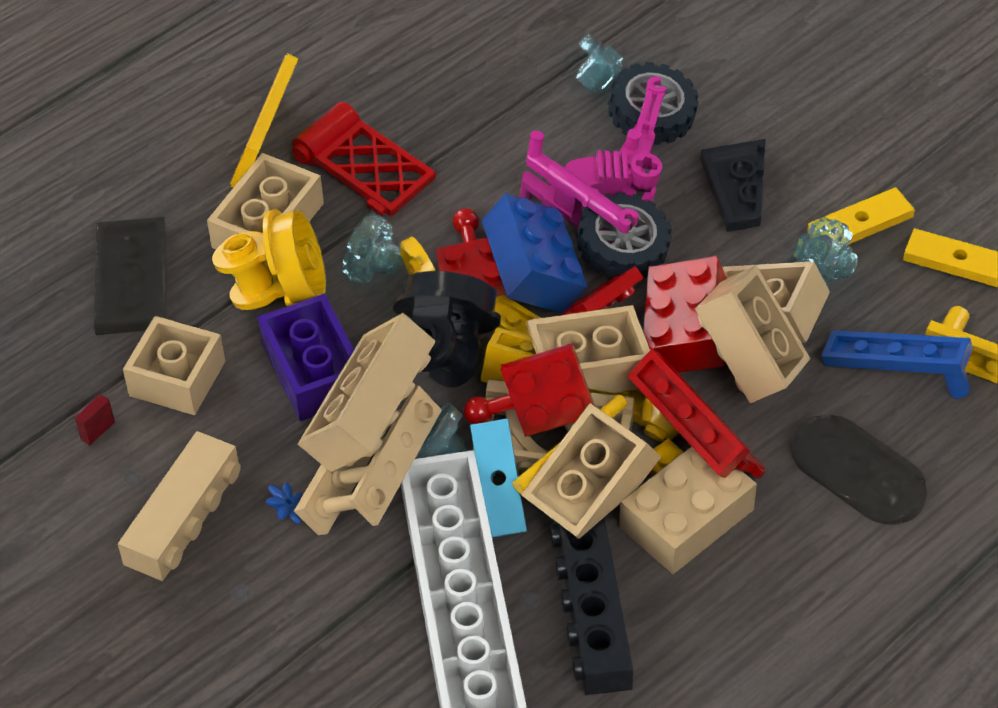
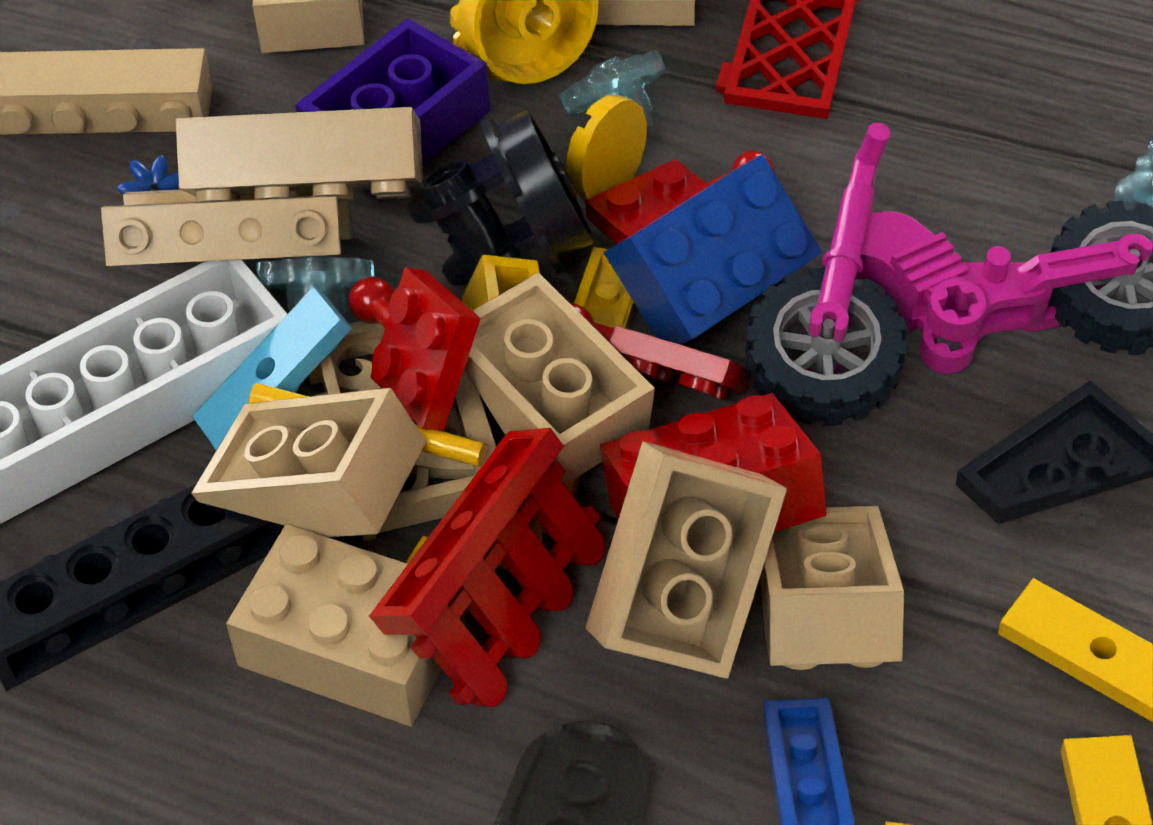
camera: 65 degrees right, 0 degrees up
clear light blue plant [794,217,858,285] -> none

